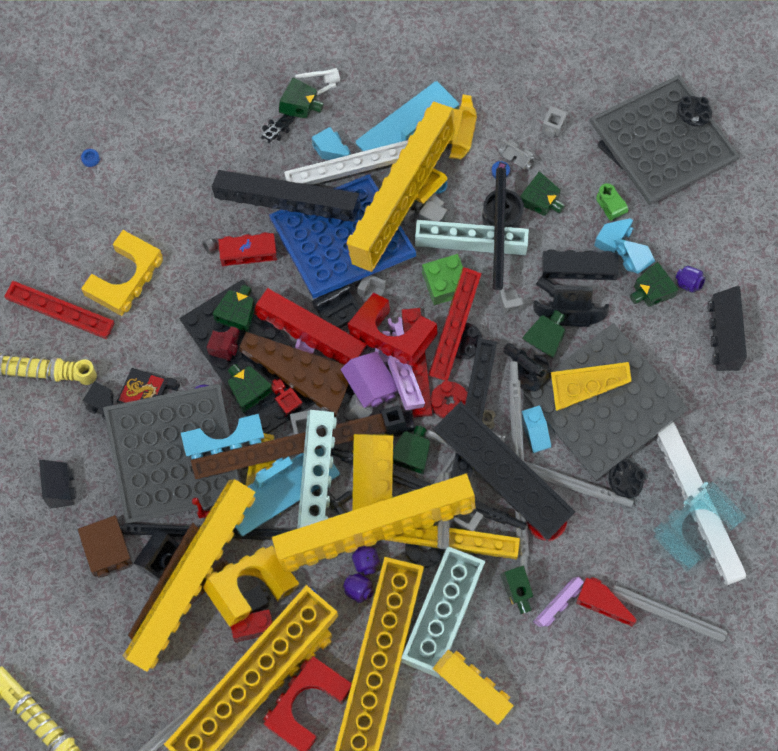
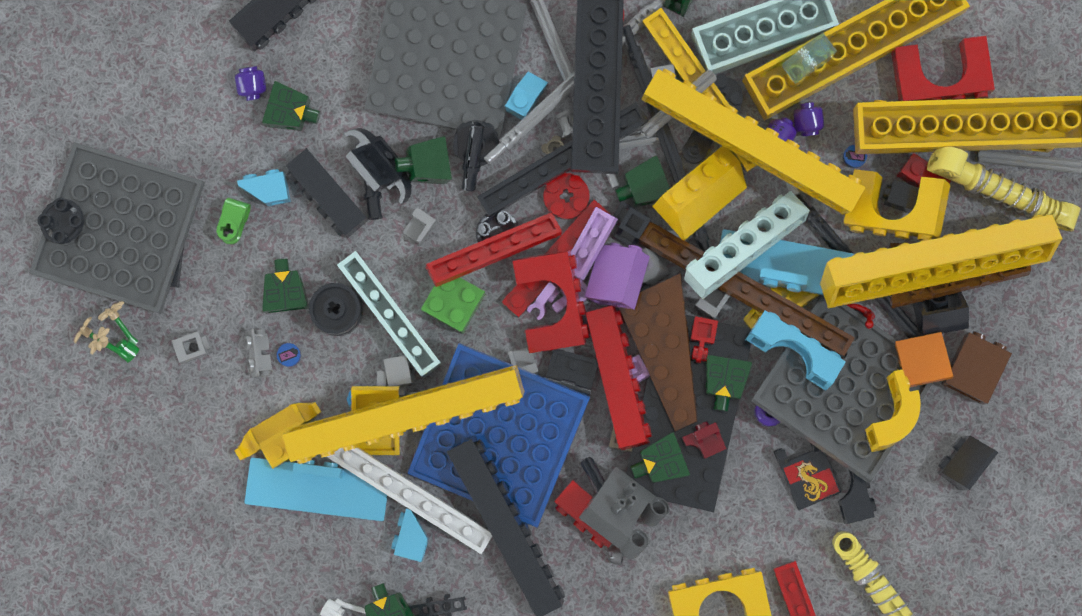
camera: 130 degrees left, 15 degrees up
black piece [327,489,353,515] -> none
black axle [493,167,506,290] -> none
yellow wing [551,362,631,411] -> none
medium azure slope [614,238,655,274] -> none
none -> plant [74,301,140,363]
none -> dark grey piece [579,457,670,559]
none -> clear light blue slope [782,33,837,84]
none -> yellow arch [865,369,921,452]
none -> orange tile [895,332,953,387]
none -> light yellow piece [927,147,1081,232]

